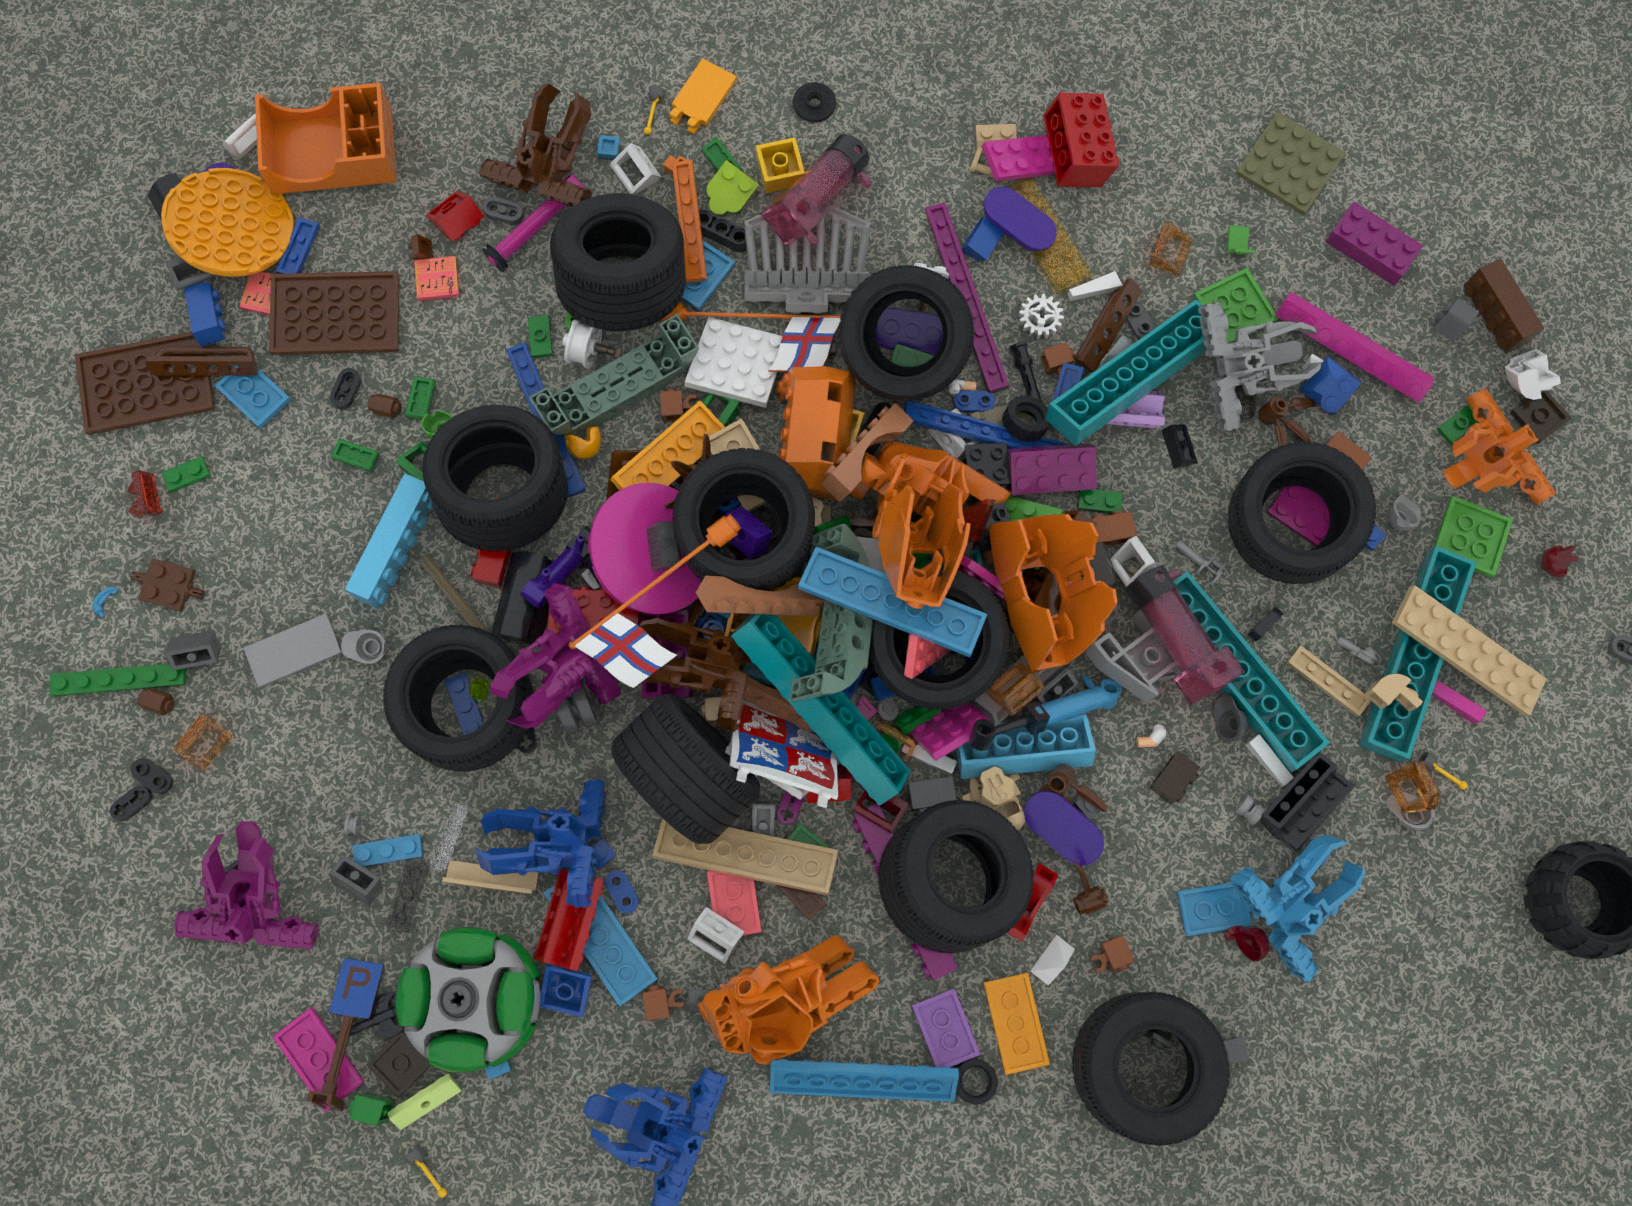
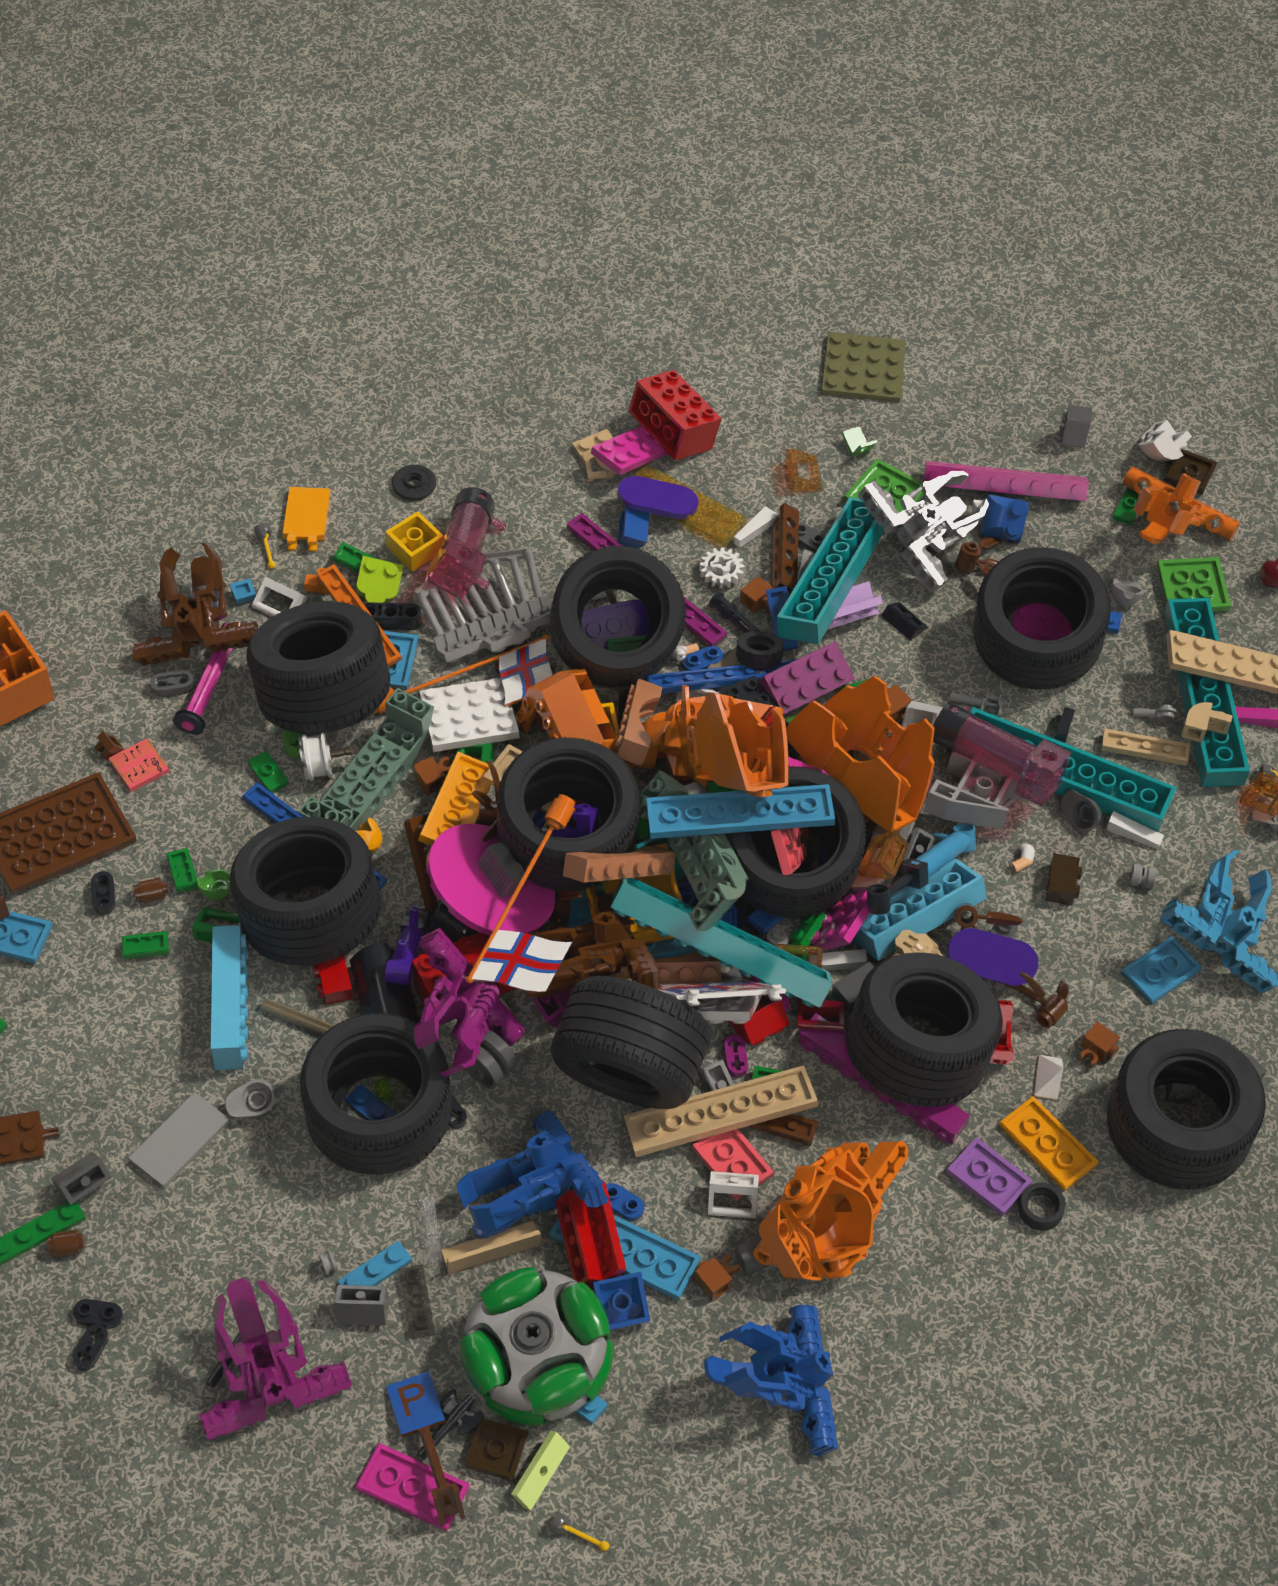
camera: 25 degrees left, 20 degrees down
clear orange tile [173,712,233,771] -> none
green brick [348,1092,394,1126] -> none
red slope [425,191,484,241] -> none
dark azure plate [770,1059,959,1102] -> none
dark red piece [1224,926,1270,962] -> none
black brick [1261,752,1355,852] -> none
magenta brick [1325,202,1423,286] -> none
reddish brown brick [1463,258,1544,353] -> none

